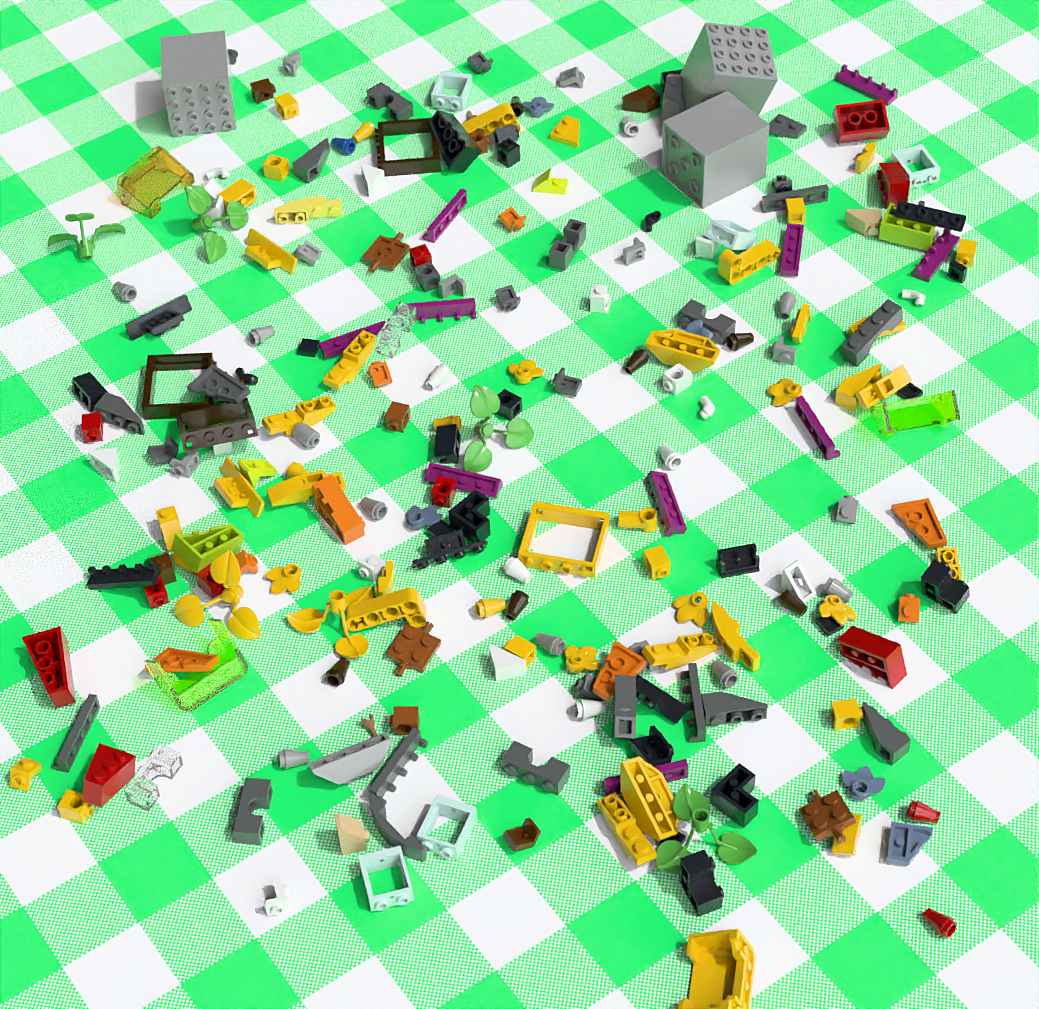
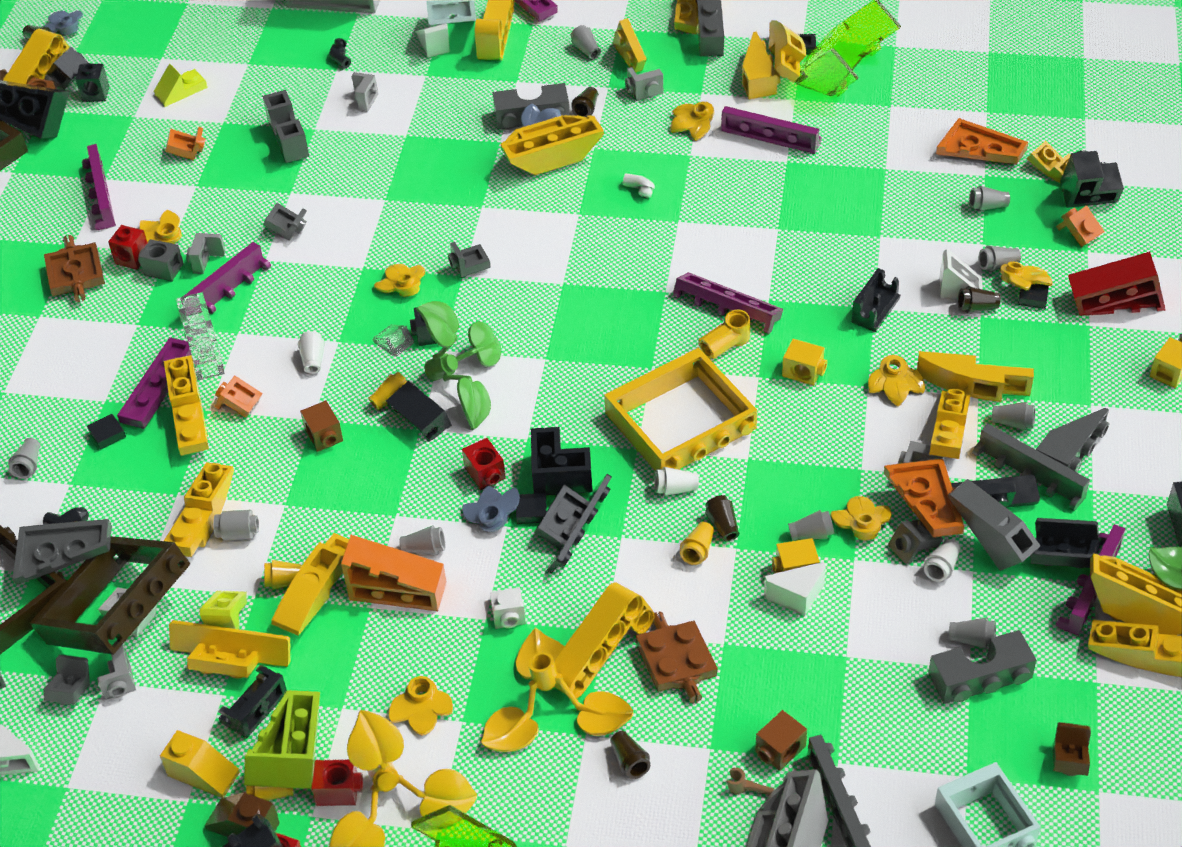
camera: 45 degrees left, 0 degrees up
orange bracket [235,550,259,574] -> none
yellow slope [375,561,395,597] -> none
magenta hinge [424,462,503,499] -> none
yellow wing [550,115,580,148] -> none
brick [590,284,611,314] -> none
dark brown cone [623,348,649,375] -> none
white cone [659,444,683,469] -> none
white brick [663,363,692,396] -> none
light grey bracket [836,495,859,524] -> none
none -> yellow plate [140,210,182,244]
none -> black hinge [218,665,287,739]
none -> light grey cone [949,617,996,649]
none -> light grey cone [969,185,1010,211]

